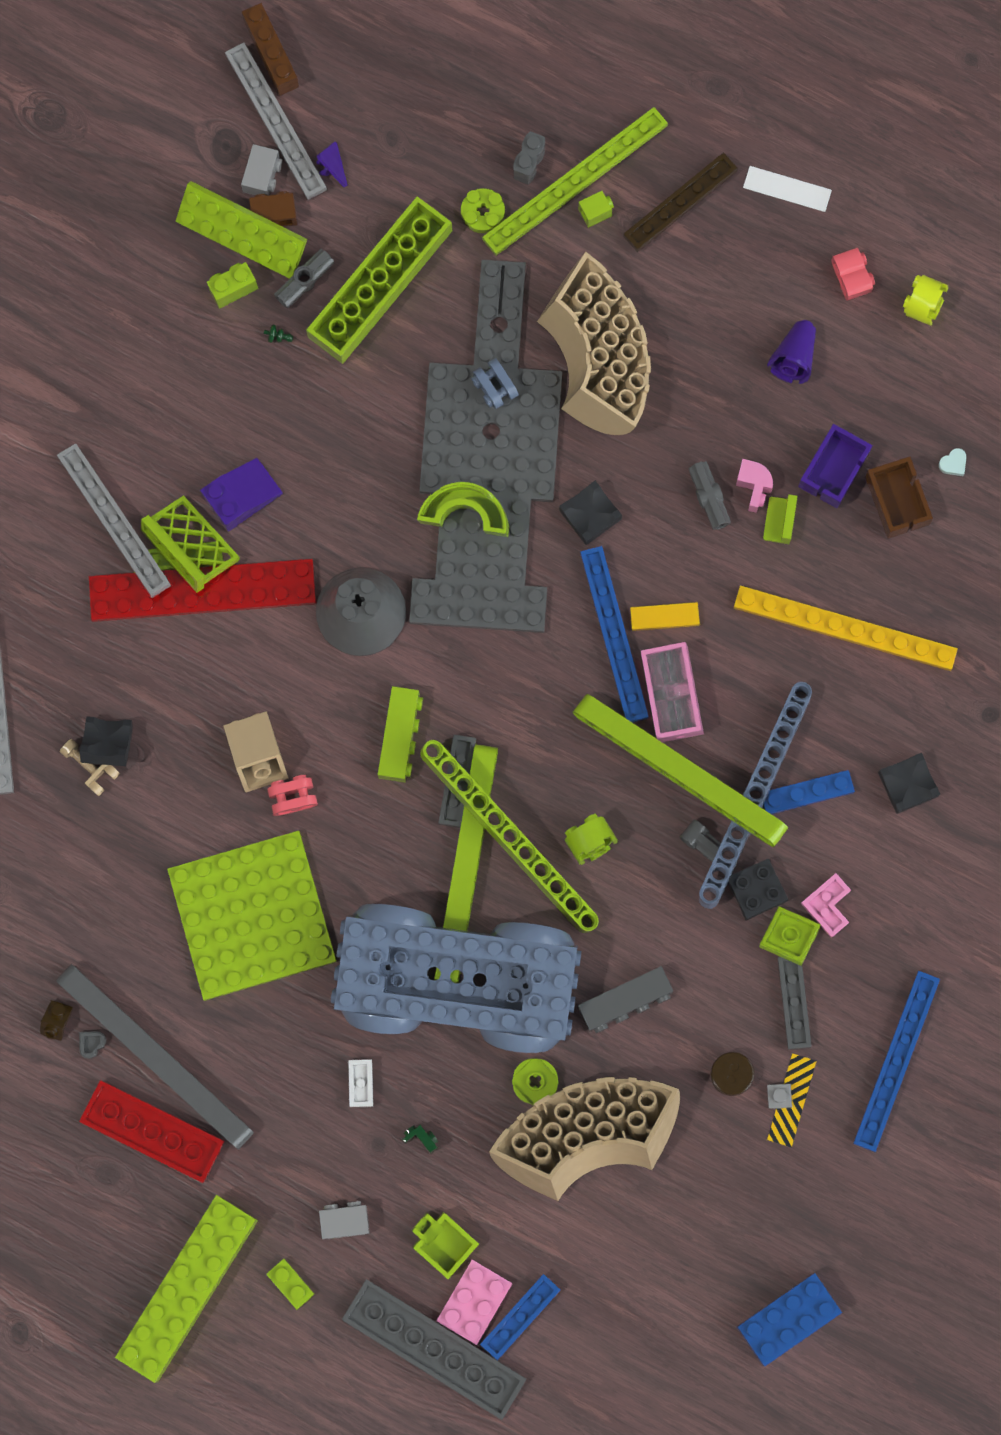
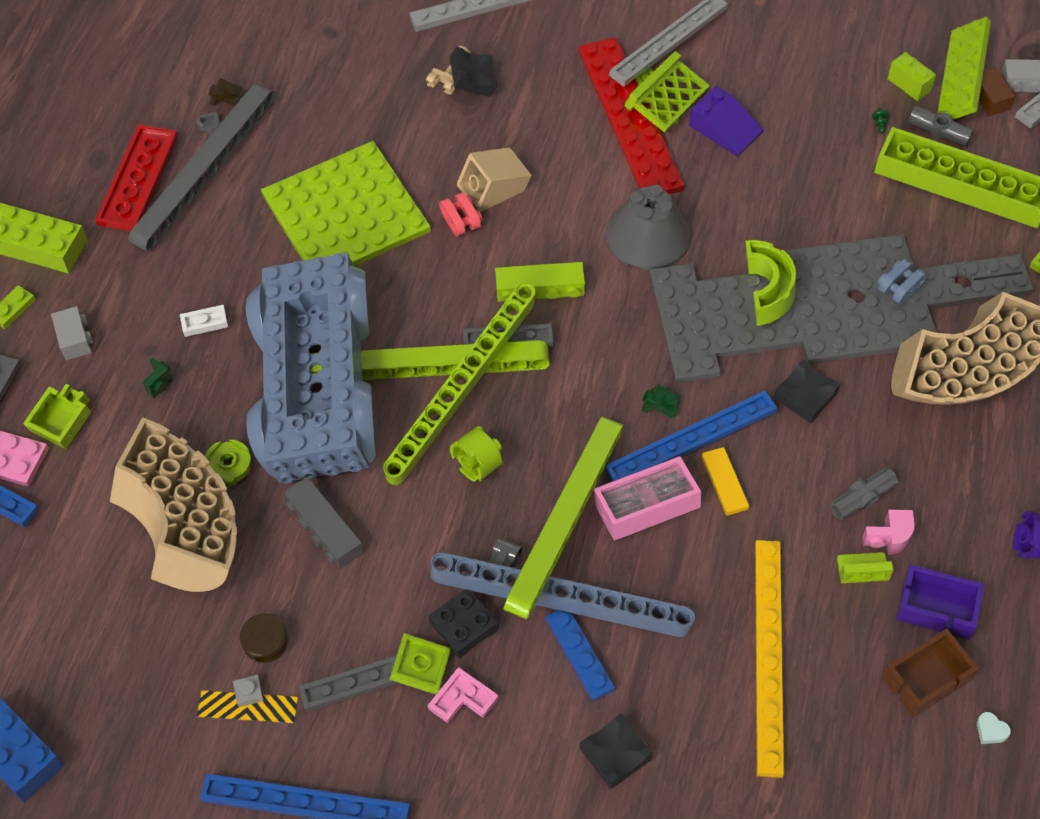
camera: 75 degrees right, 20 degrees down
none -> dark green bracket [642,384,680,418]

